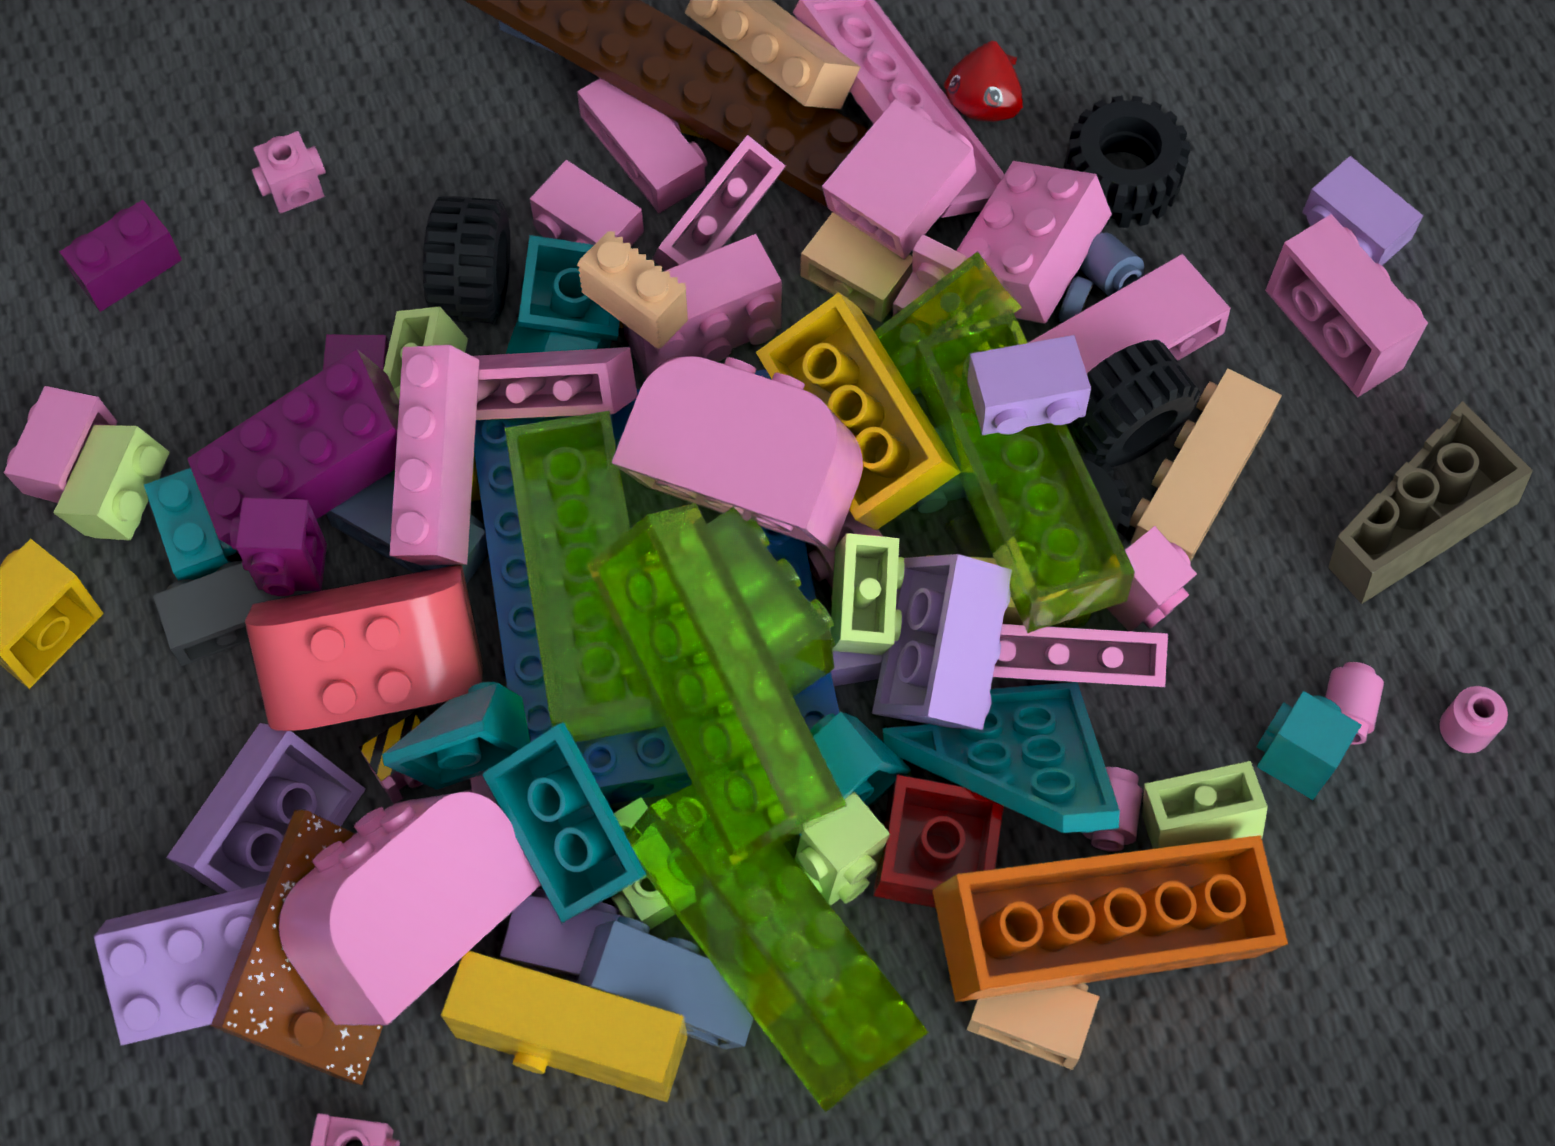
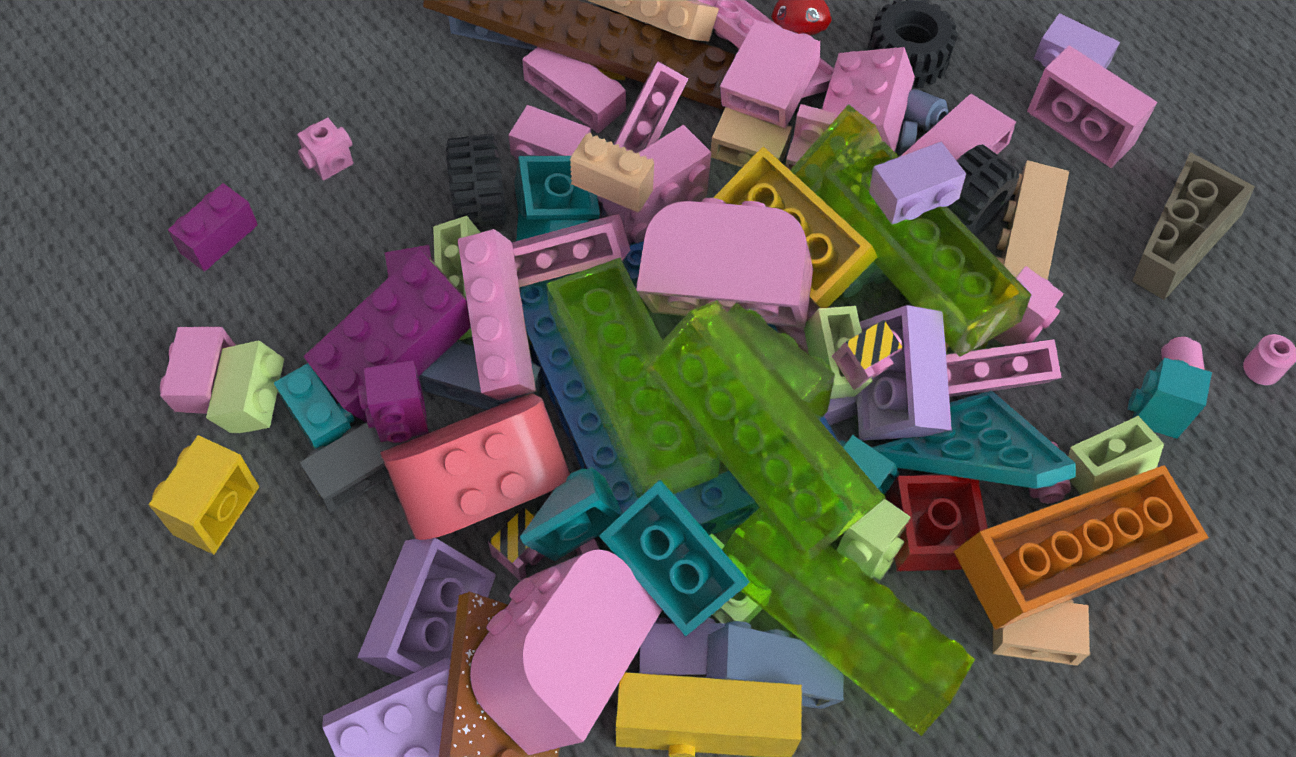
camera: 15 degrees left, 5 degrees down
none -> brick [831,320,902,390]

